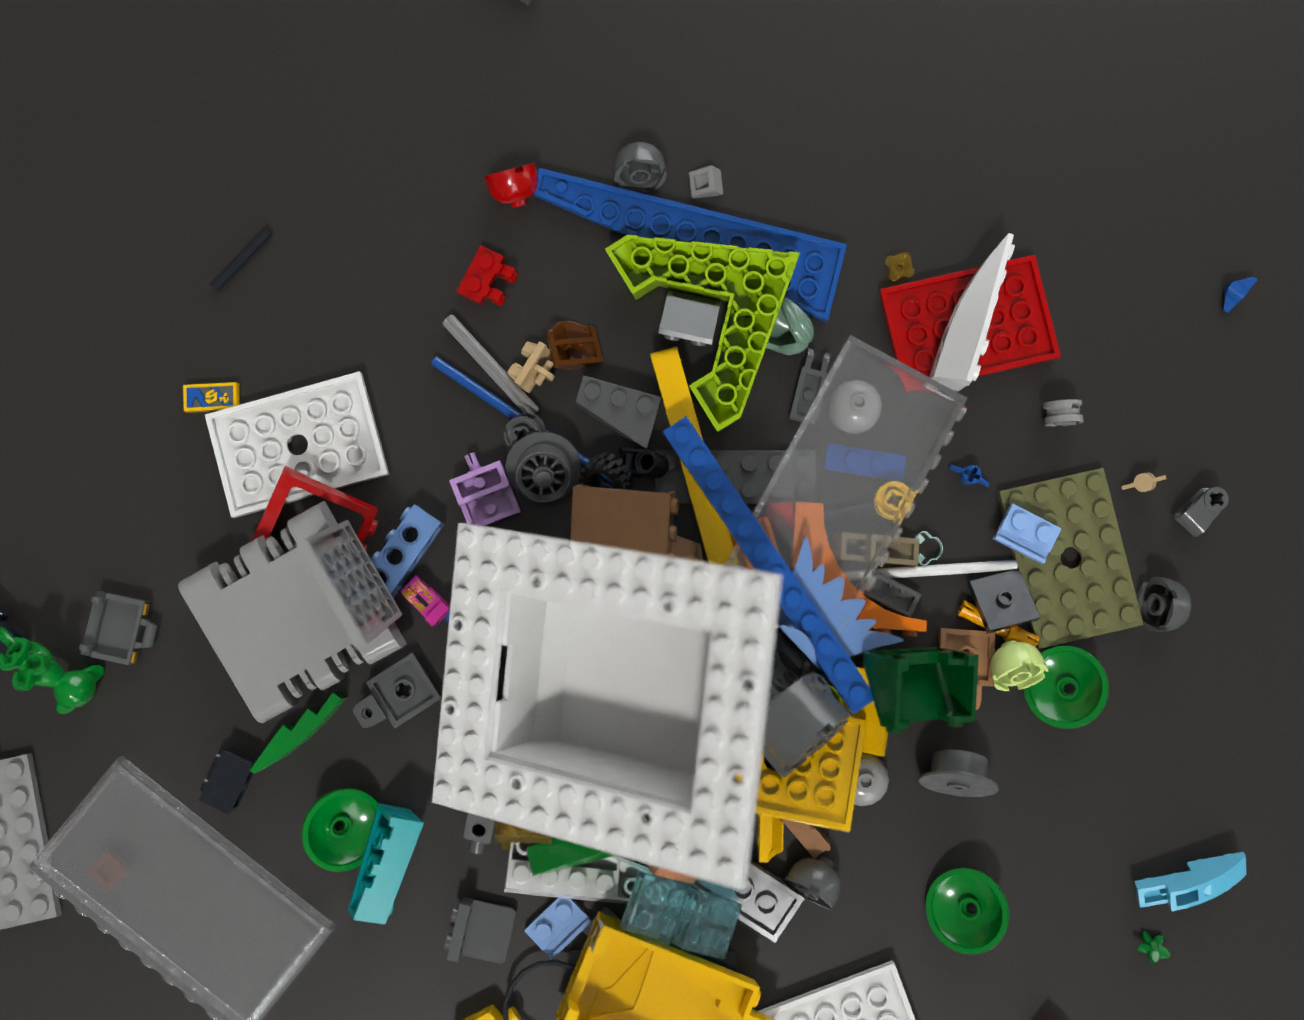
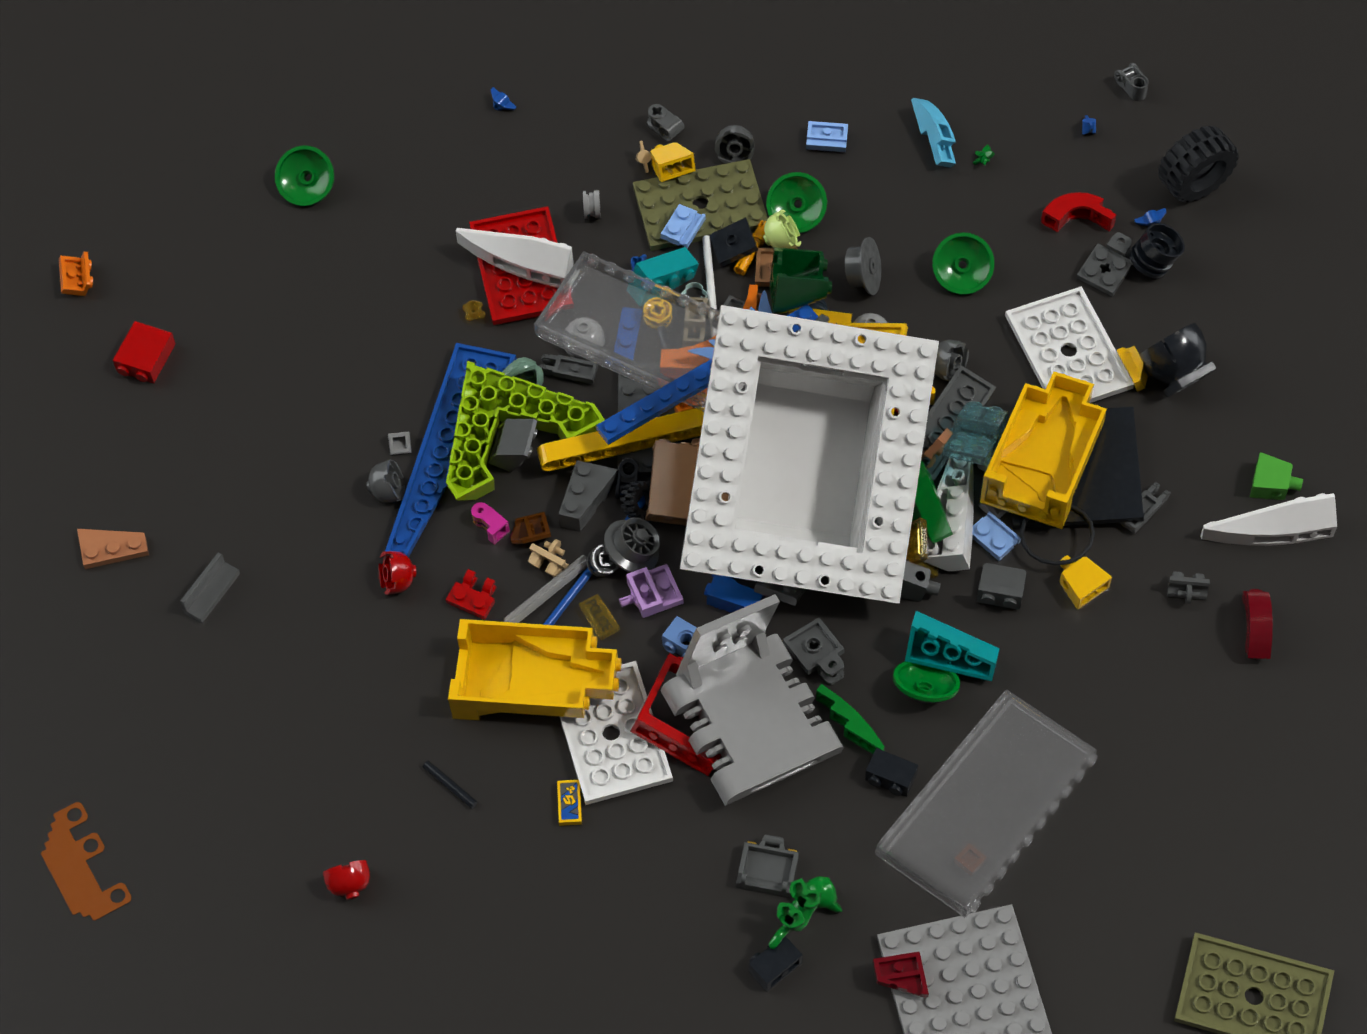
camera: 90 degrees left, 25 degrees down
none -> green dish [275,145,334,206]
none -> red cylinder [323,860,370,900]
none -> yellow panel [448,619,622,720]
none -> dark pink leg [471,502,510,545]
none -> clear yellow tile [579,594,620,640]
none -> teal wedge [627,247,699,308]
none -> yellow torso [650,143,696,182]
none -> light blue plate [806,121,848,152]

